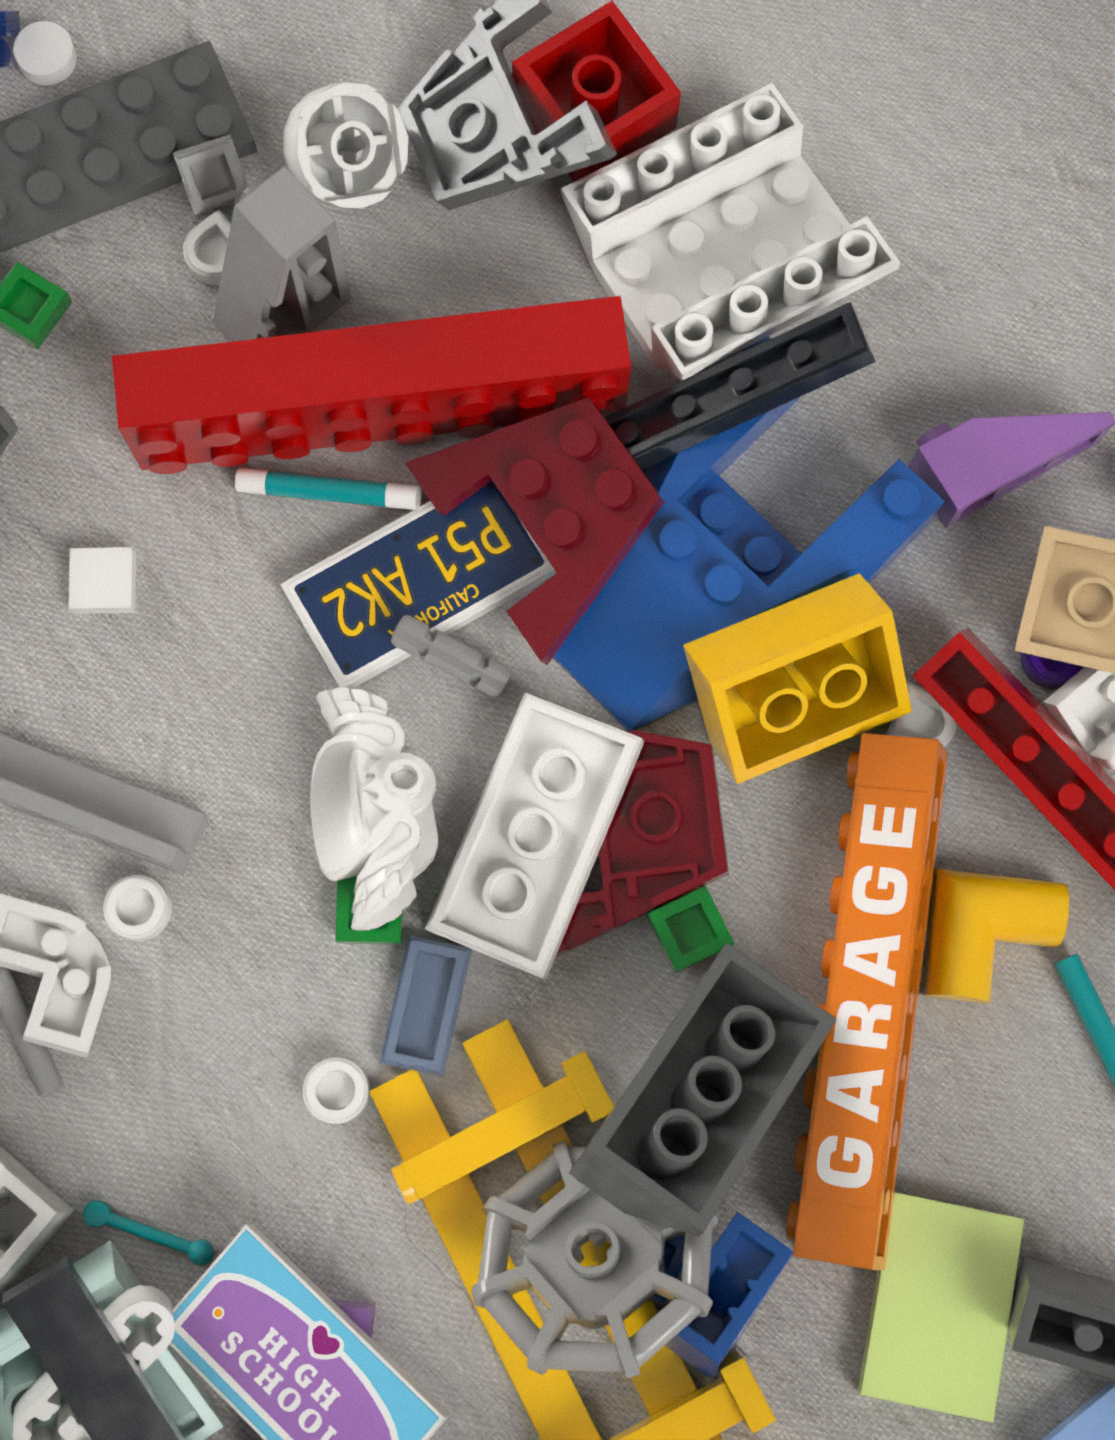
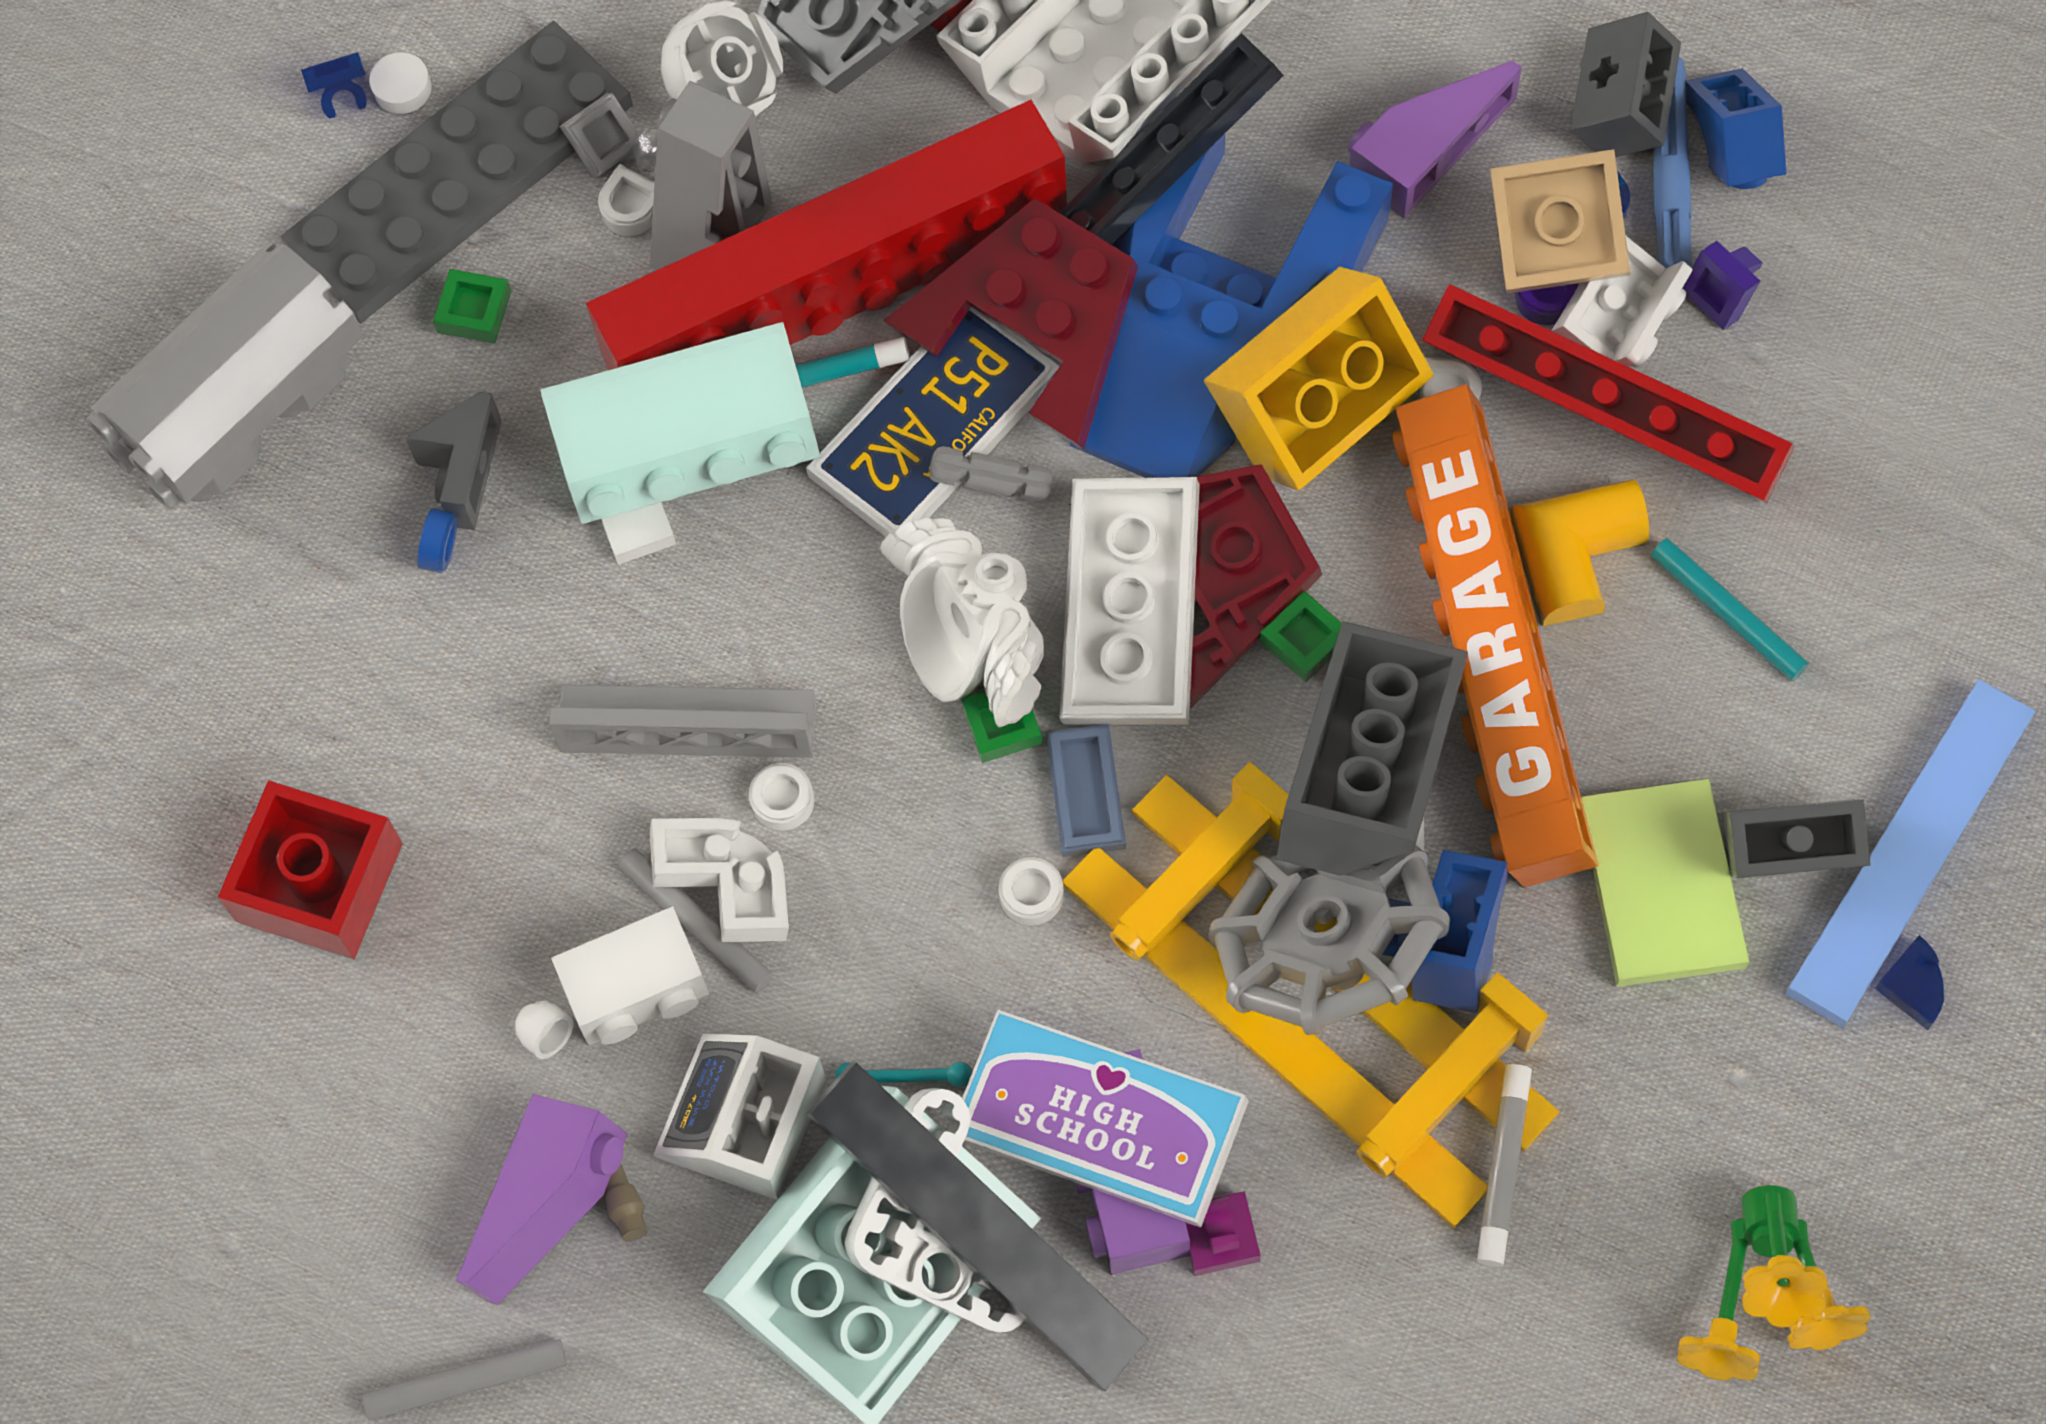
camera: 10 degrees left, 10 degrees down
none -> light aqua slope [540,322,821,524]

